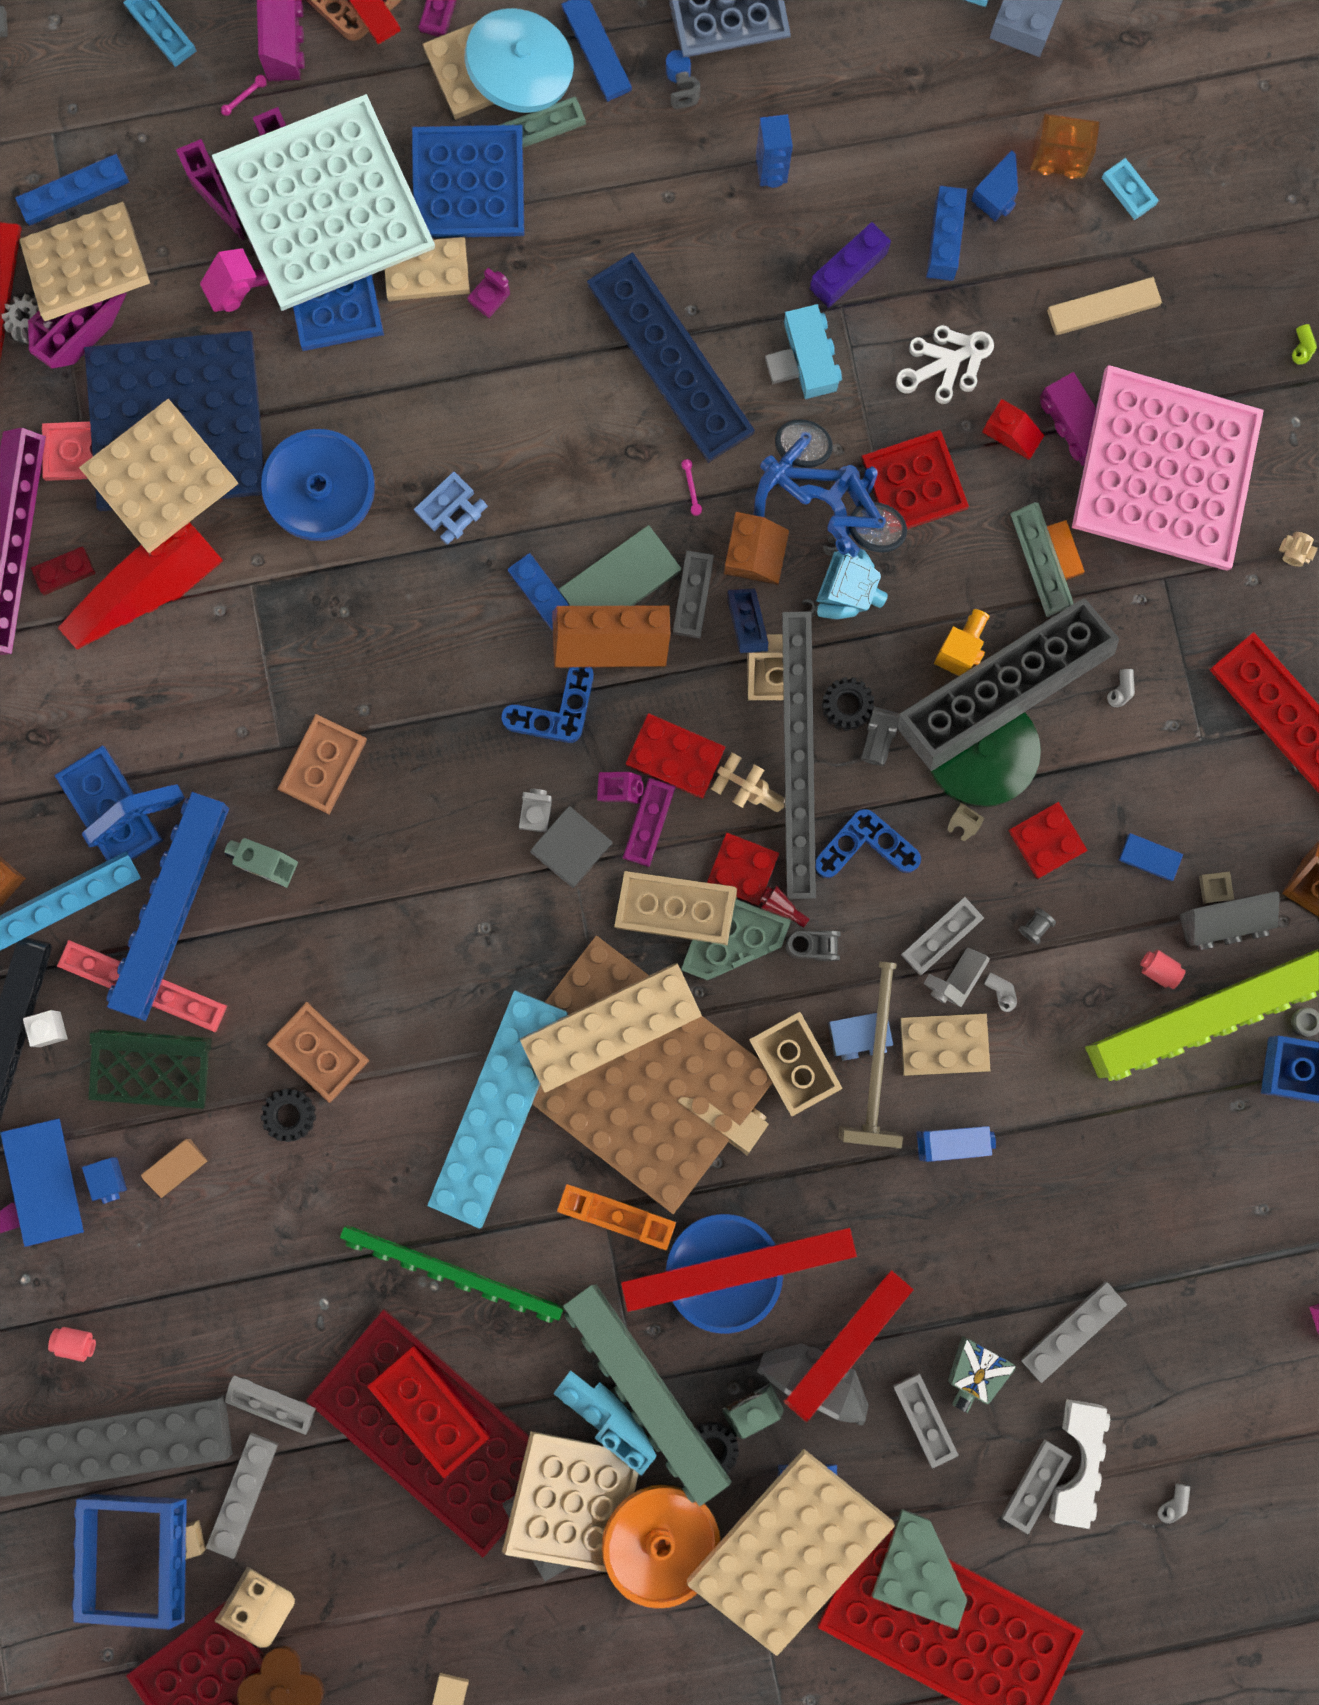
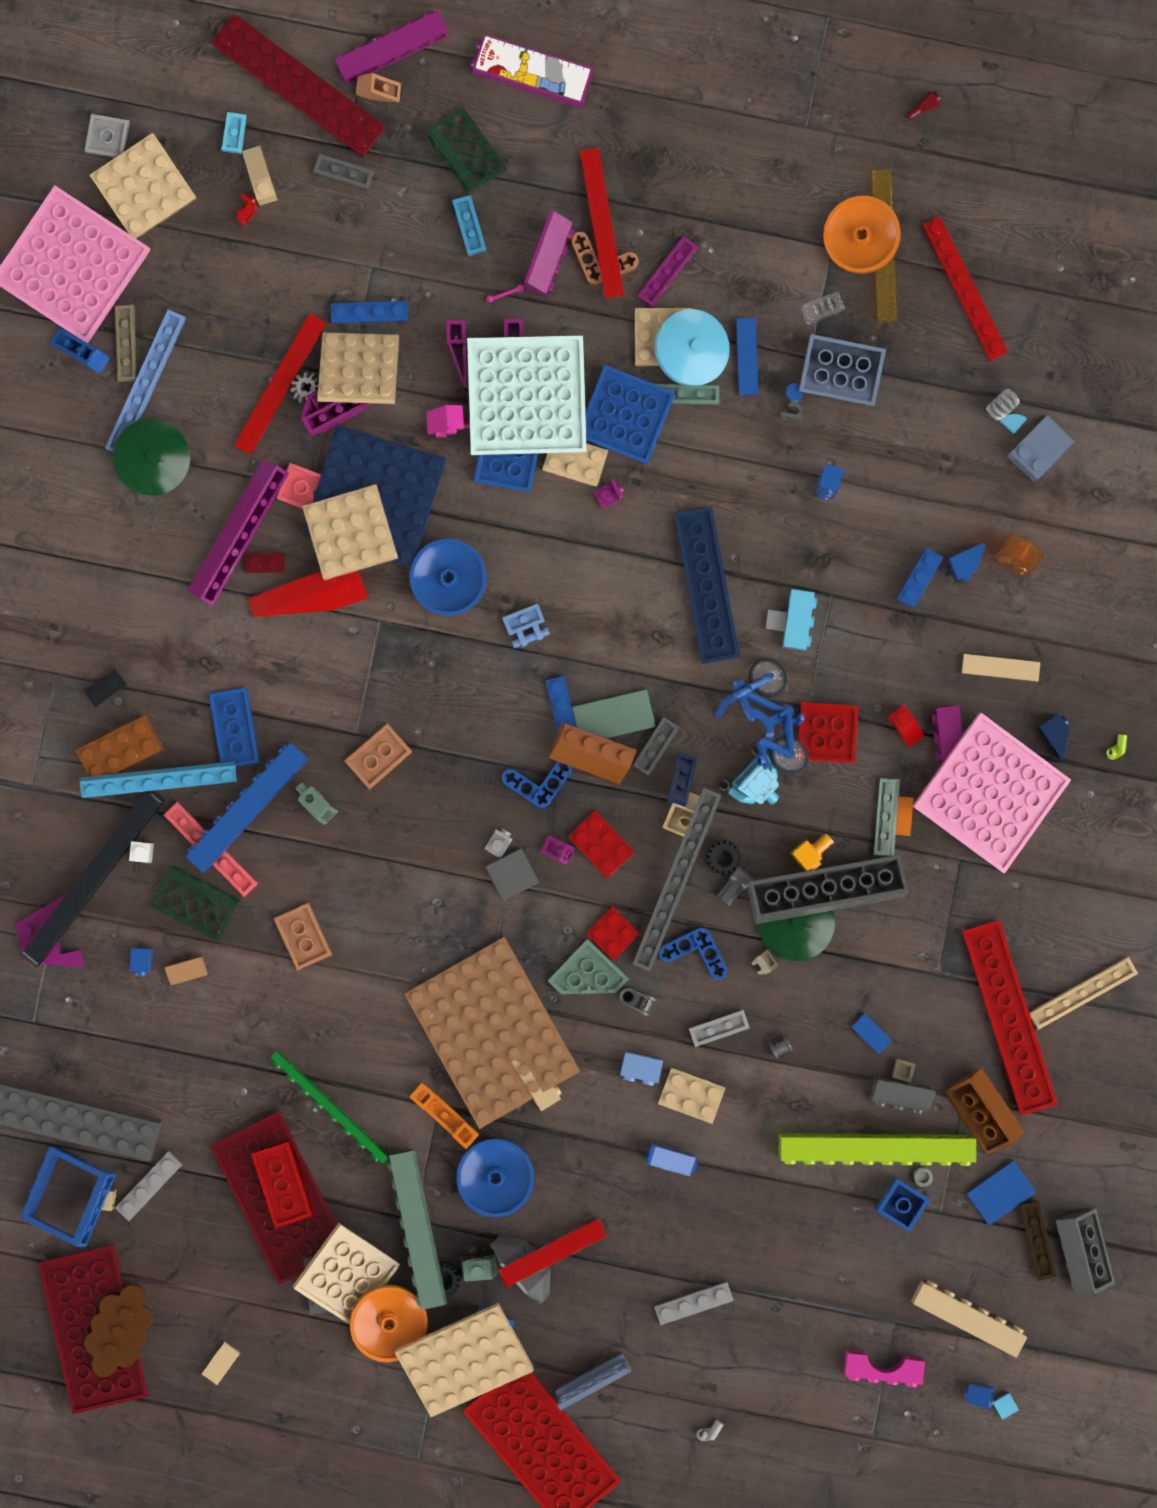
camera: 25 degrees right, 5 degrees up
blue tile [0,1119,84,1247] -> none
coral brick [48,1327,96,1362] -> none
blue beam [82,784,185,847] -> none
tan hips [215,1566,295,1647] -> none
light grey plate [225,1376,316,1435] -> none
black tyre [260,1089,316,1142] -> none
medium azure plate [427,991,569,1229] -> none
tan plate [519,963,702,1093] -> none
medium azure slope [554,1371,656,1475] -> none
tan plate [614,871,737,945] -> none
red tile [621,1227,857,1312] -> none
magenta tile [623,778,676,868] -> none
dark pink hinge [681,459,702,516] -> none
tan axle [711,752,785,812] -> none
dark orange slope [724,512,789,585] -> none
tan slope [749,1012,843,1116] -> none
dark red cone [759,885,810,928] -> none
dark purple brick [810,222,891,308] -> none
dark tan tile [838,962,903,1148] -> none
sand green plate [872,1509,967,1630] -> none
light grey plate [892,1373,959,1469] -> none
white plant [896,325,994,404] -> none
light grey bracket [923,948,990,1007] -> none
torso [948,1336,1016,1413] -> none
light grey arm [983,972,1017,1012] -> none
light grey plate [1001,1439,1072,1535] -> none
red plate [1008,802,1088,879] -> none
white arch [1049,1399,1110,1529] -> none
medium azure plate [1102,158,1159,220] -> none
light grey arm [1107,669,1135,707] -> none
coral brick [1140,949,1186,989] -> none
tan gear [1279,532,1318,567] -> none
none -> sand blue fence [555,1353,632,1411]
none -> dark blue slope [1037,714,1070,759]

